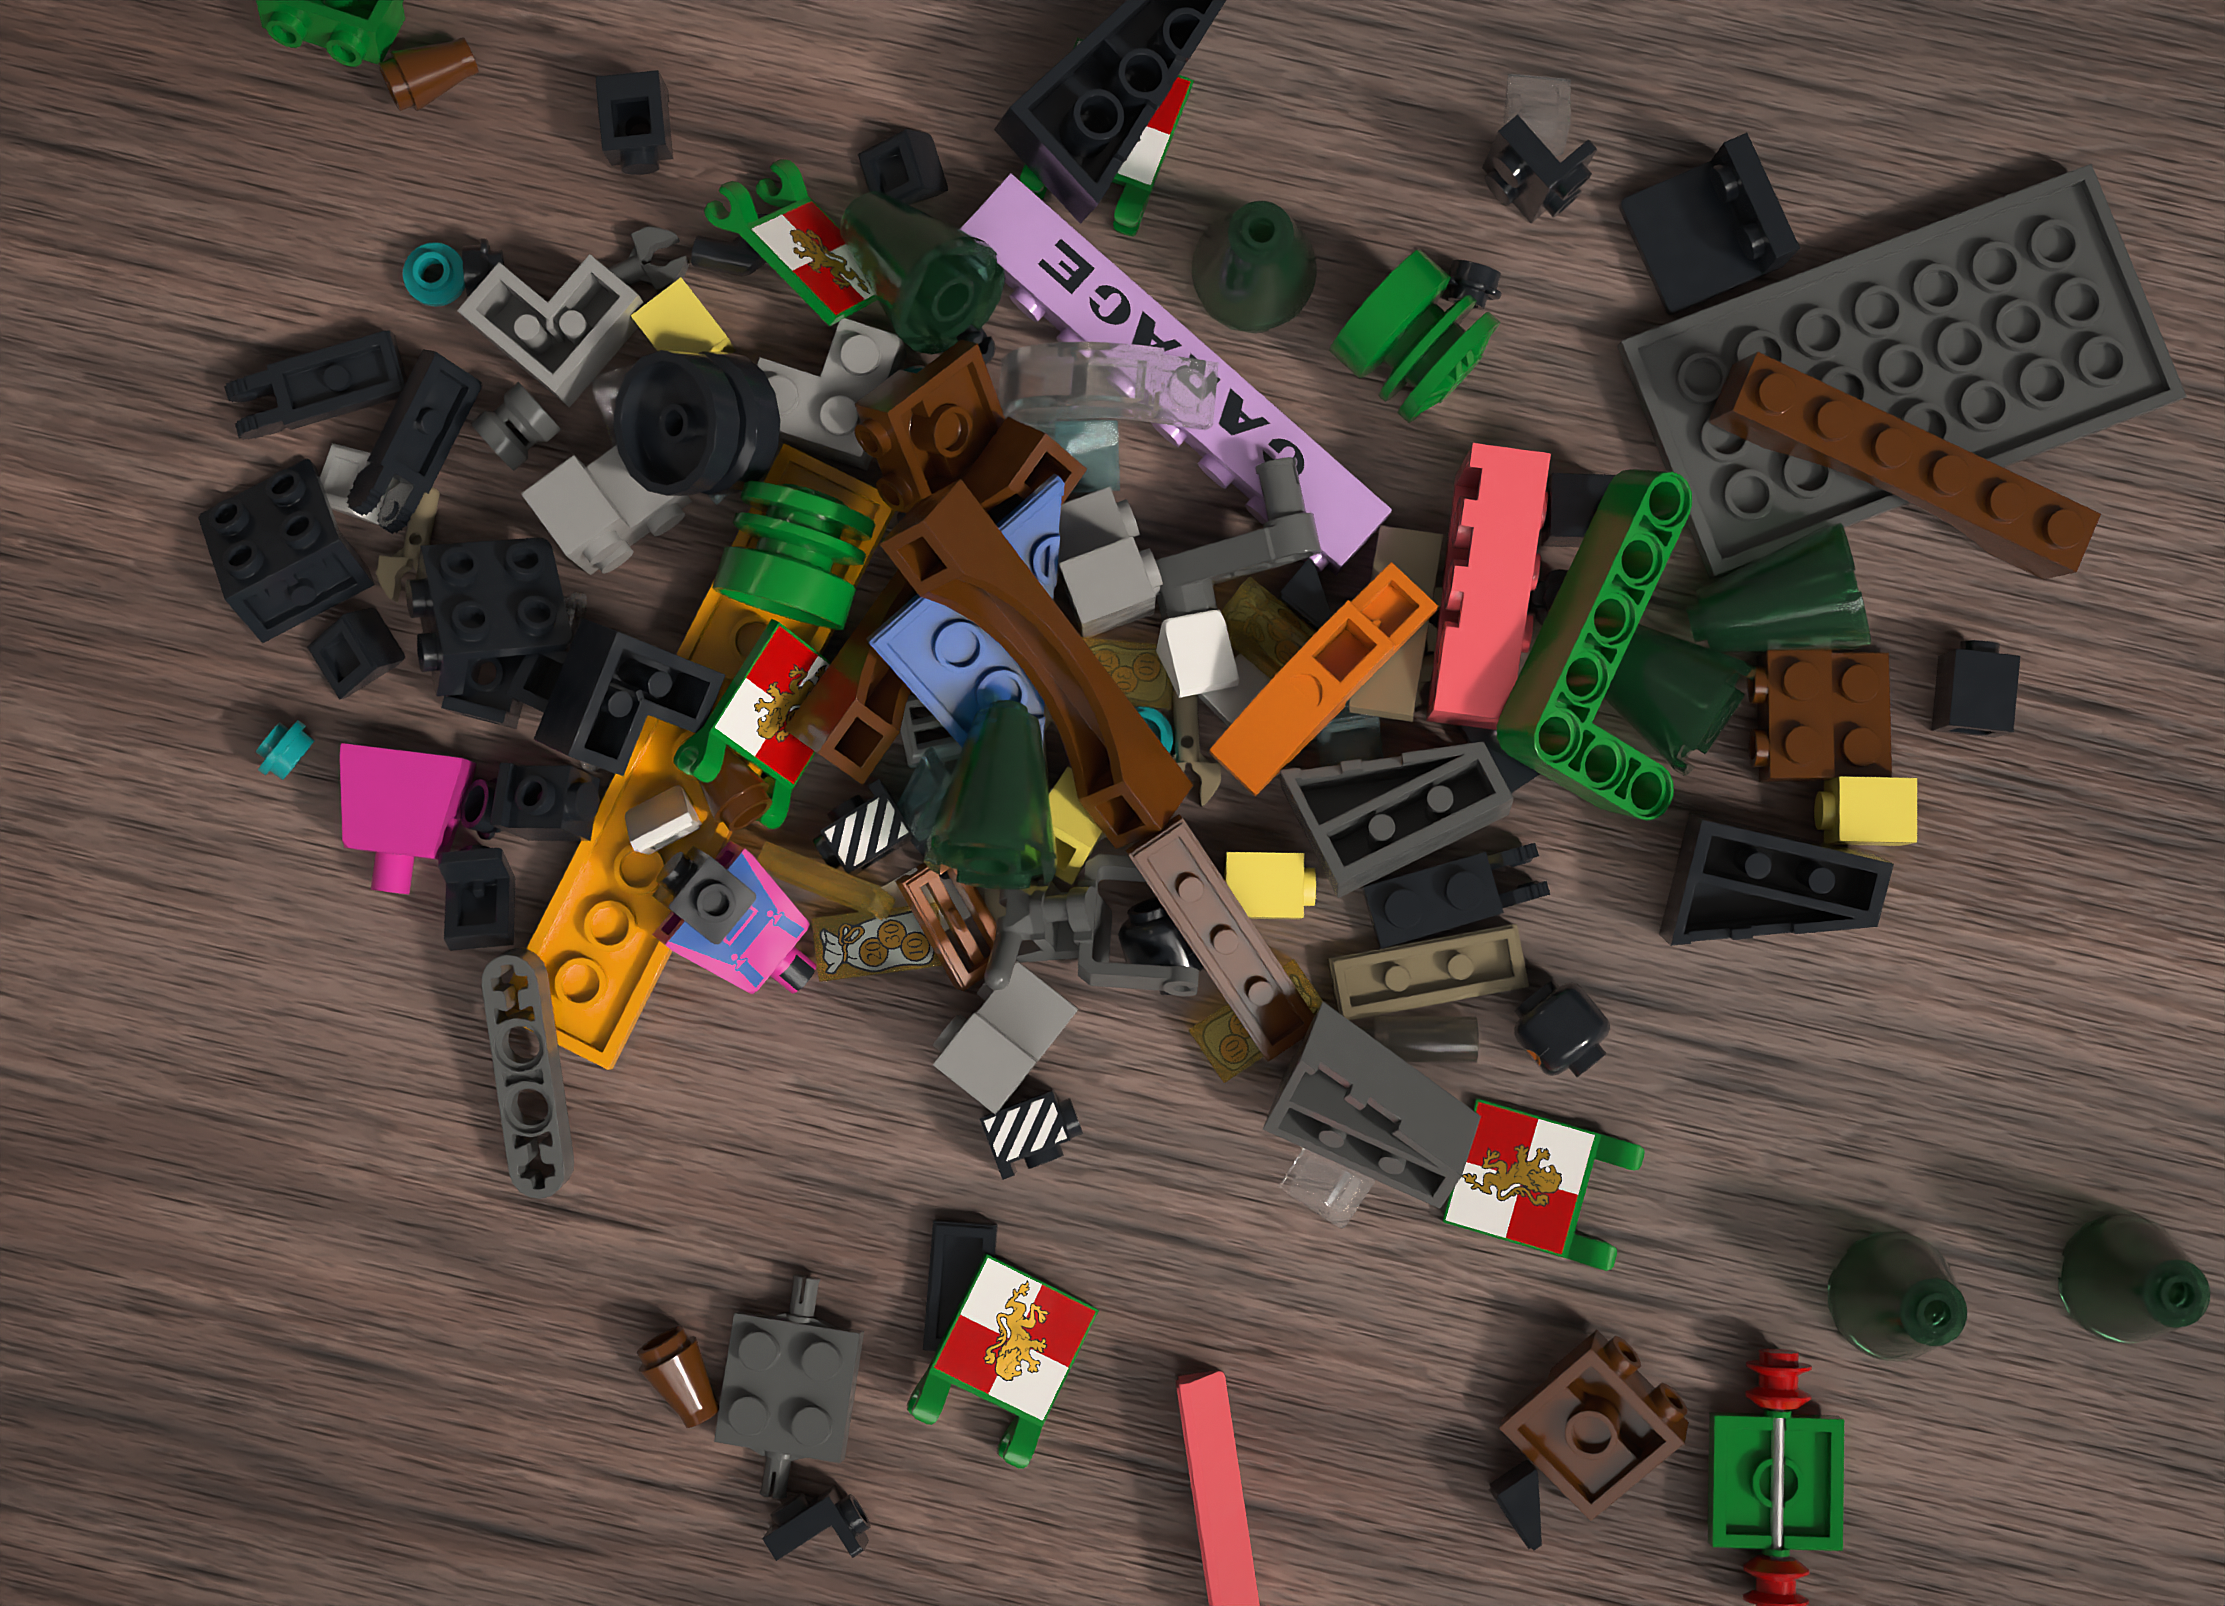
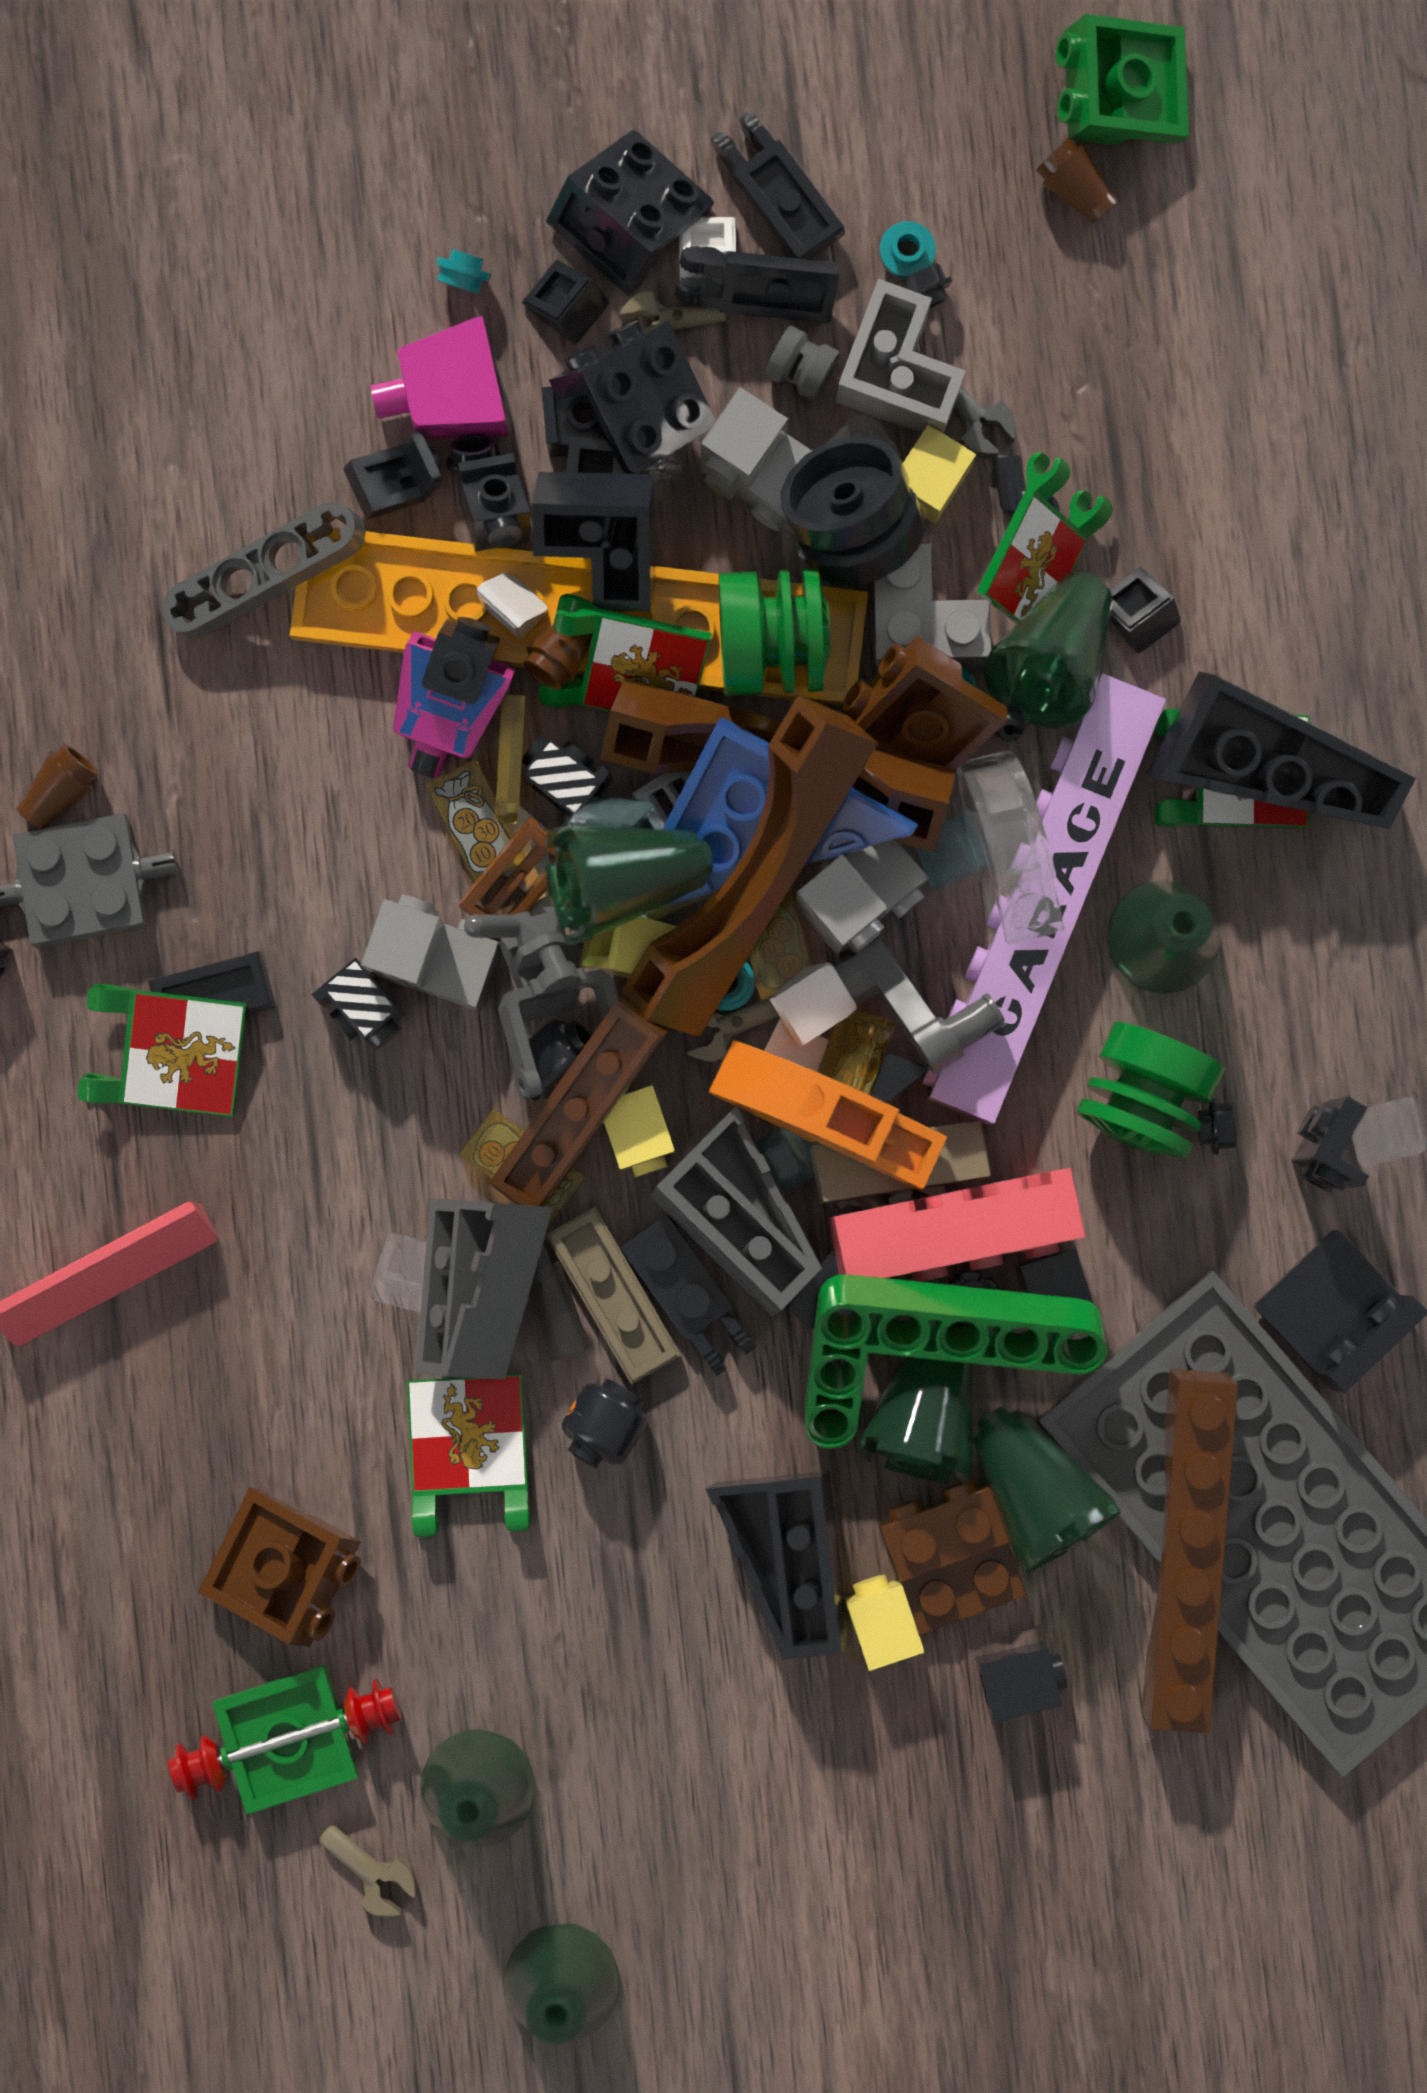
camera: 65 degrees right, 0 degrees up
black brick [595,70,674,175] -> none
black slope [1488,1459,1542,1551] -> none
none -> dark tan bar [320,1825,417,1917]

